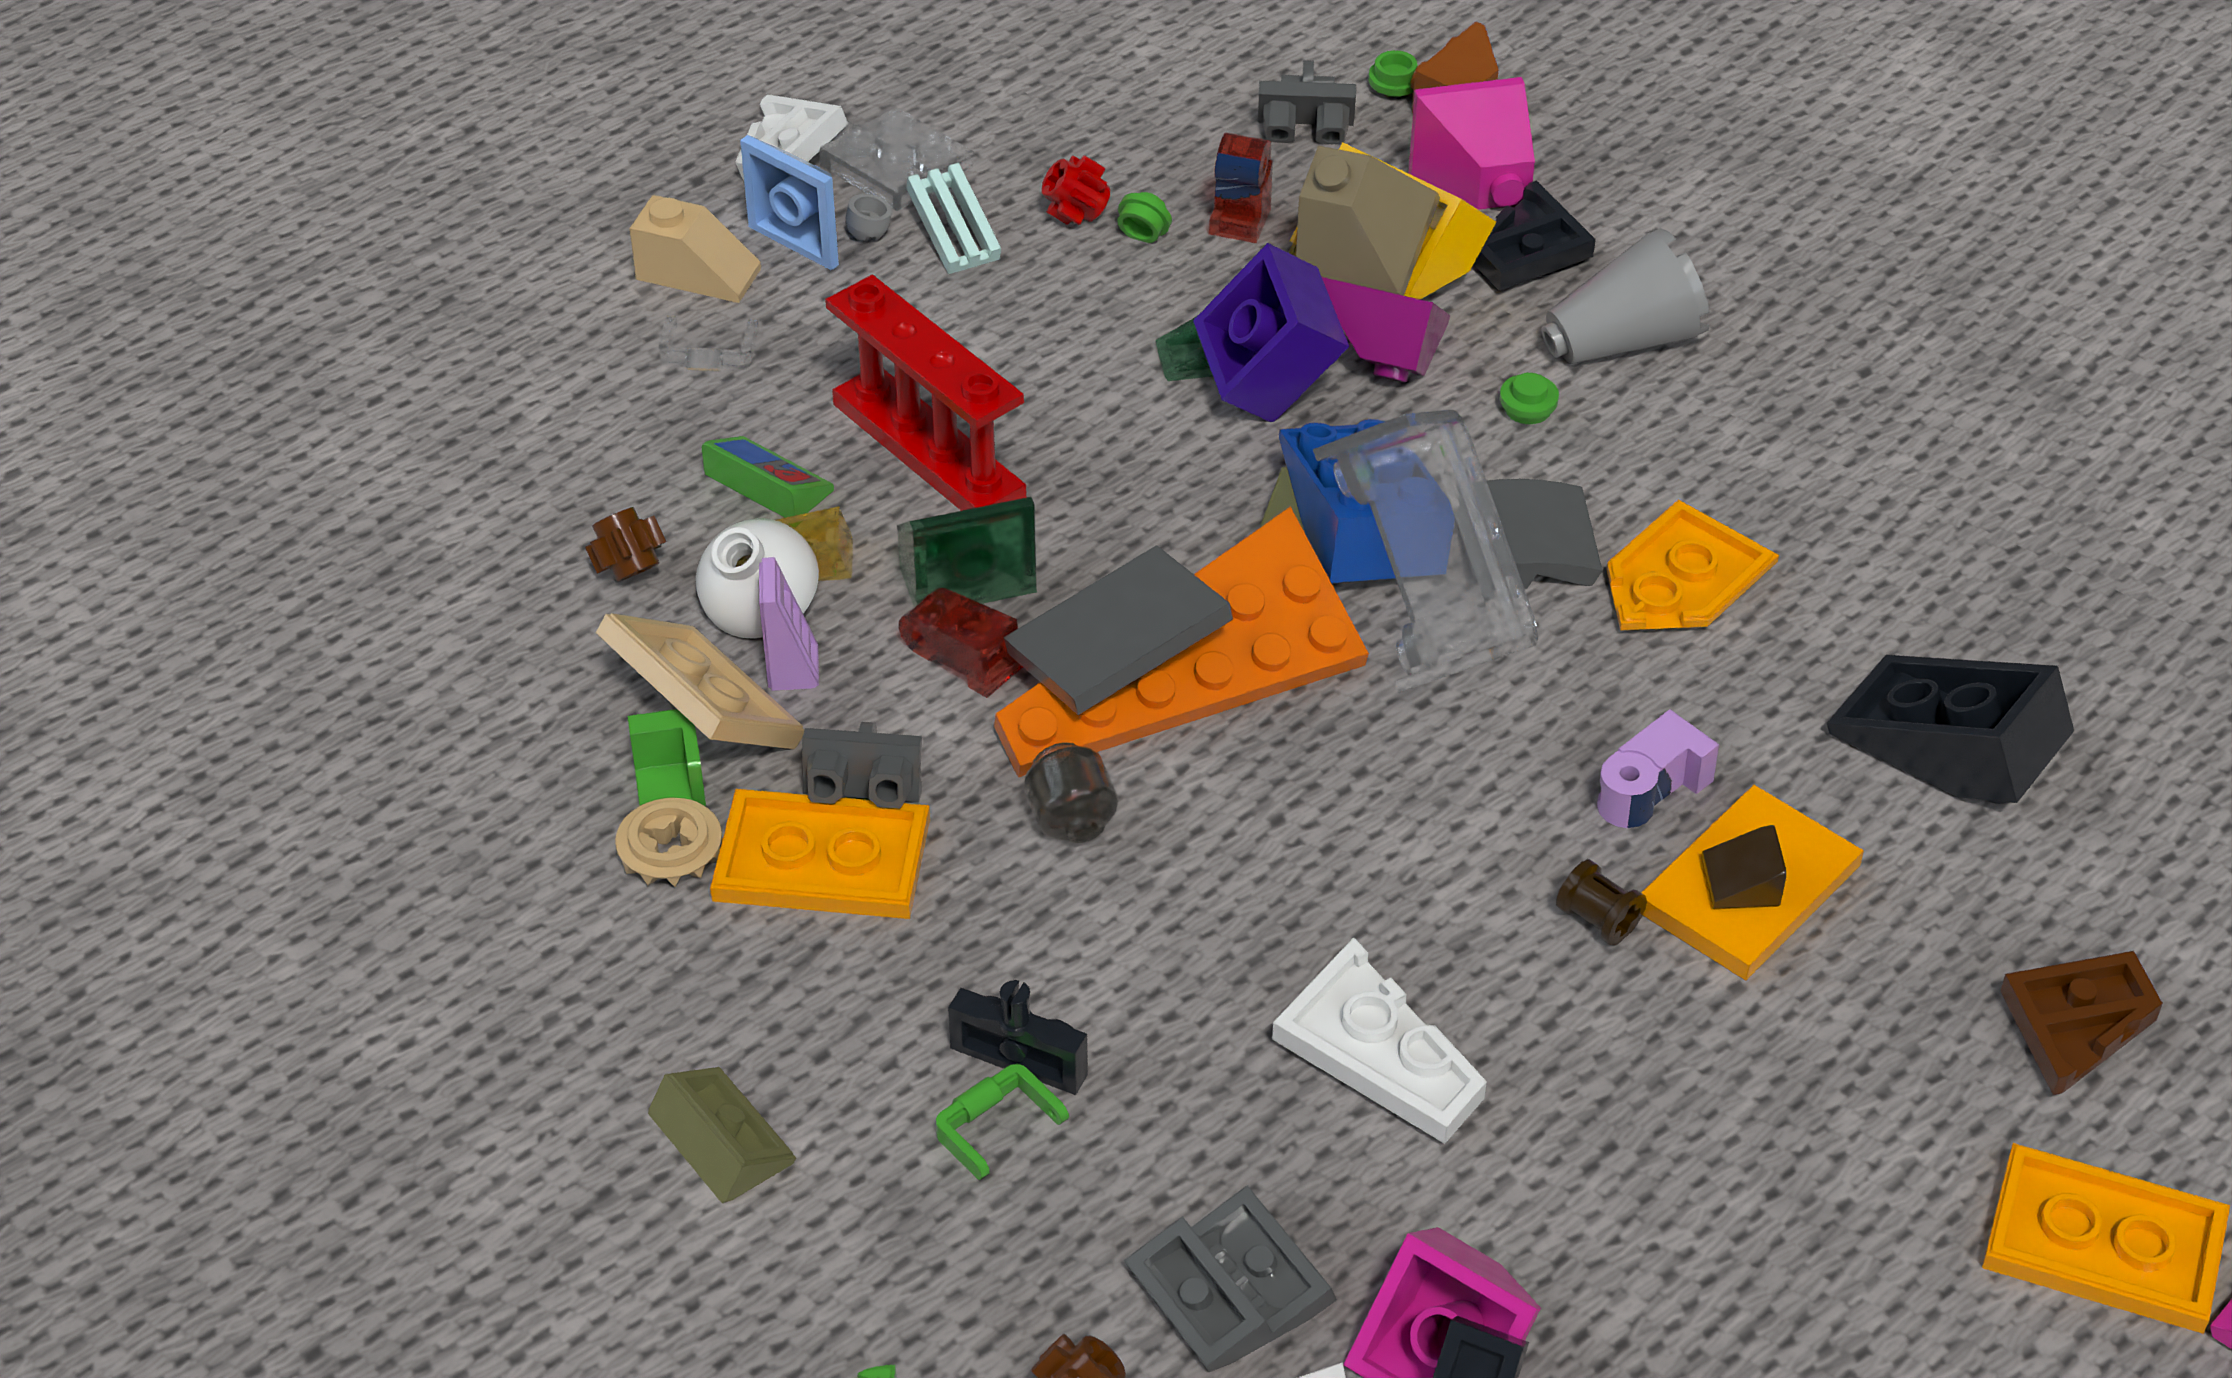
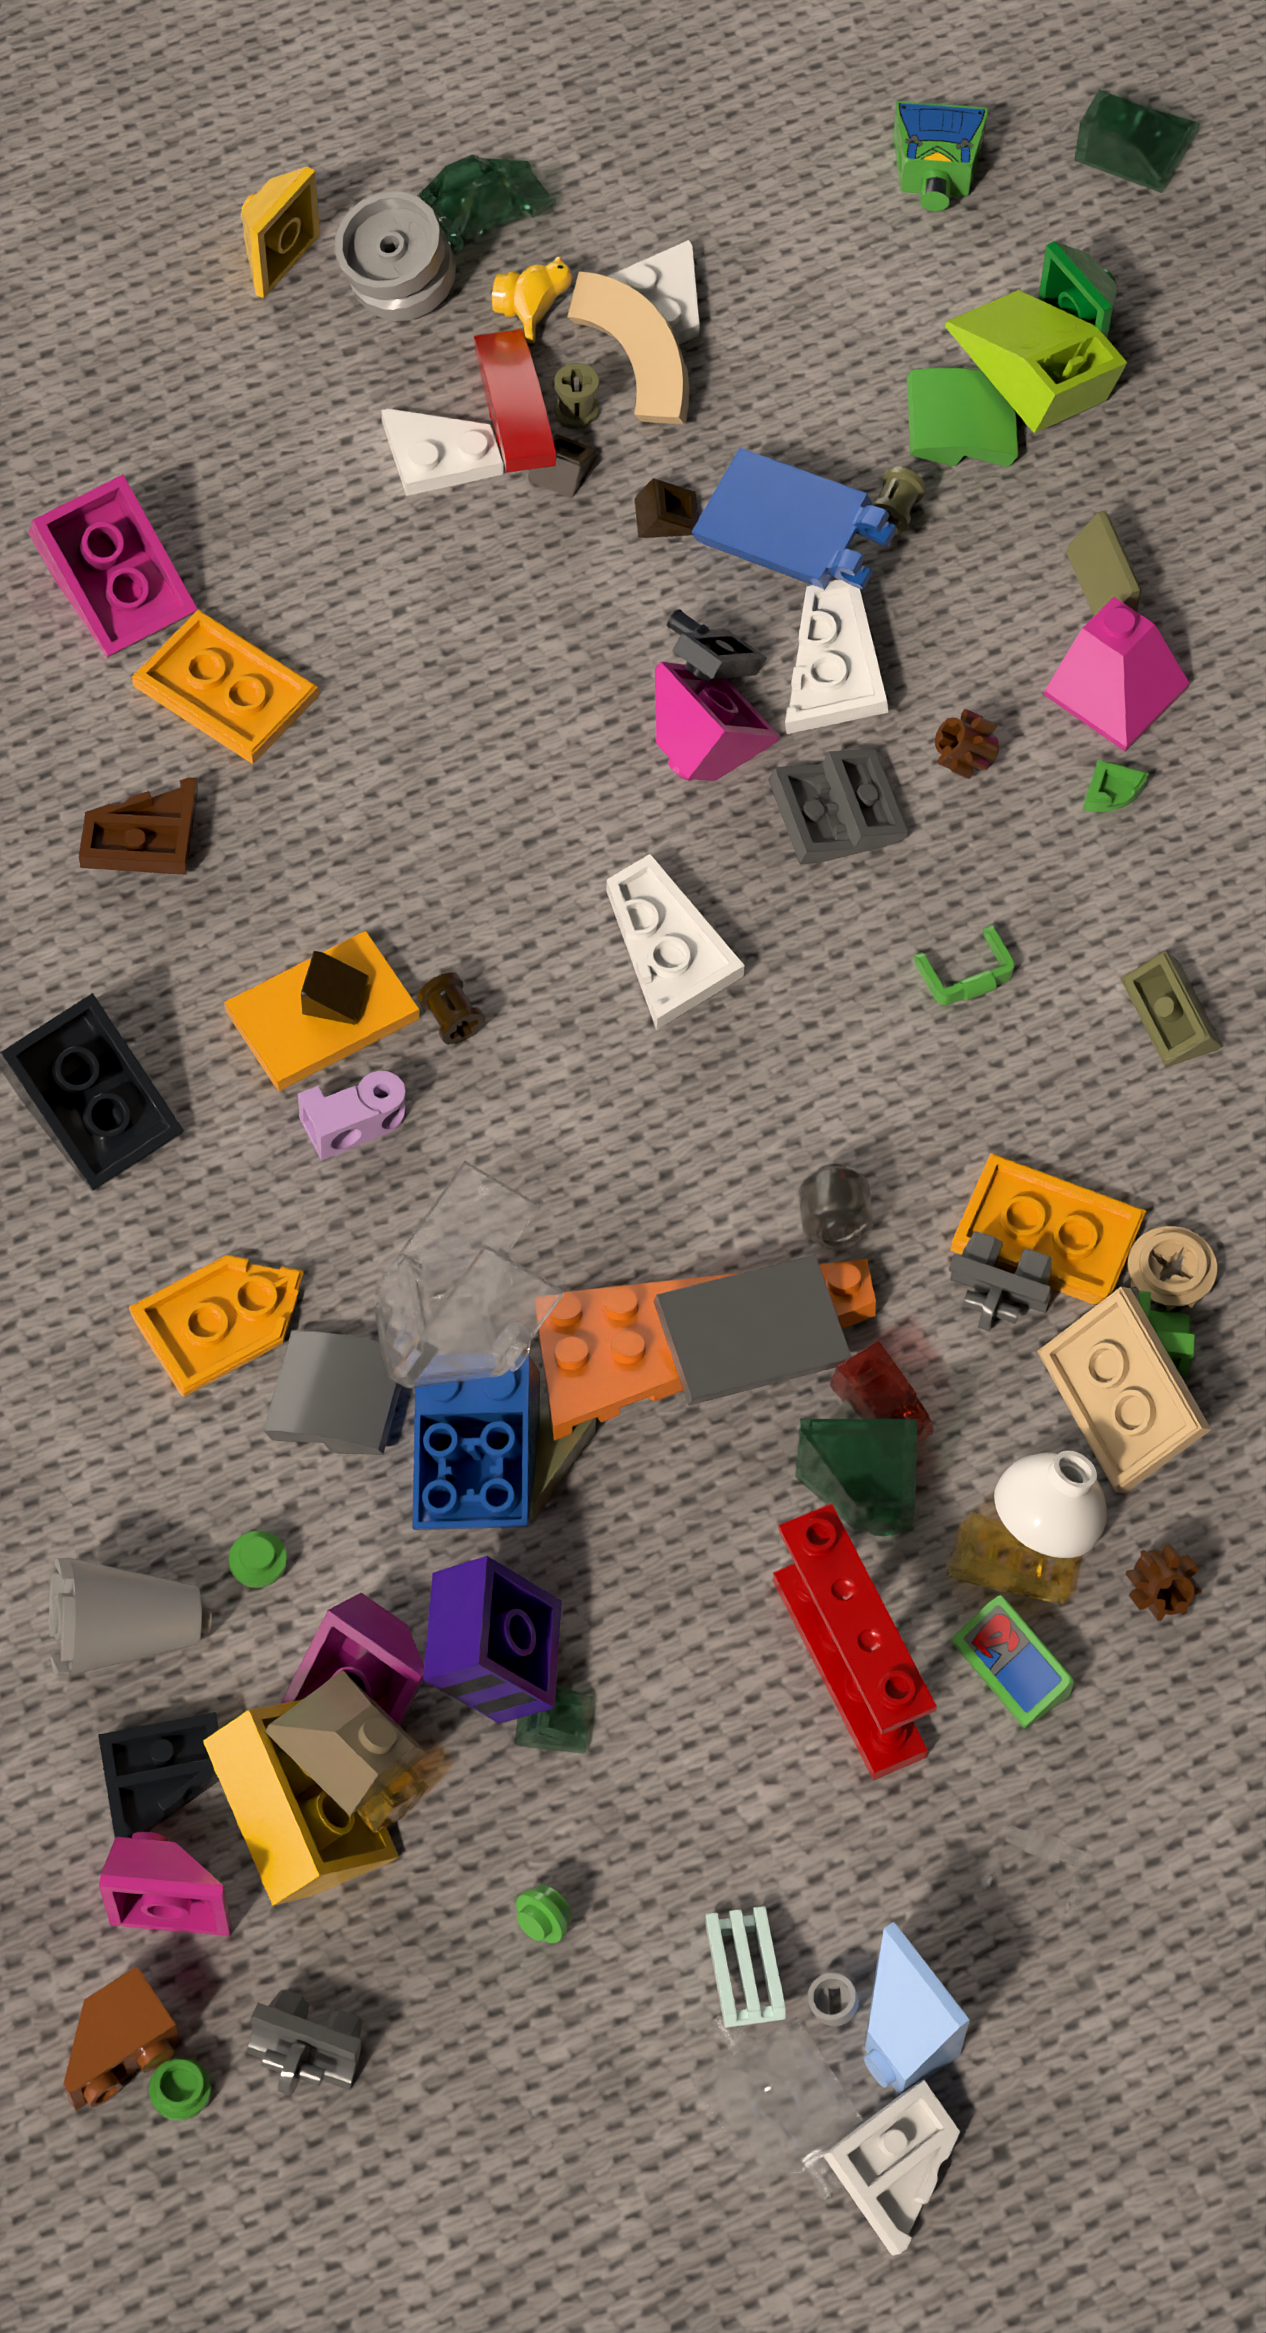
camera: 165 degrees left, 15 degrees up
tan slope [630,195,761,303] -> none
lavender slope [759,557,819,691] -> none
black plate [948,980,1088,1095] -> none
red gear [1042,155,1110,225] -> none
clear red leg [1209,132,1273,243] -> none

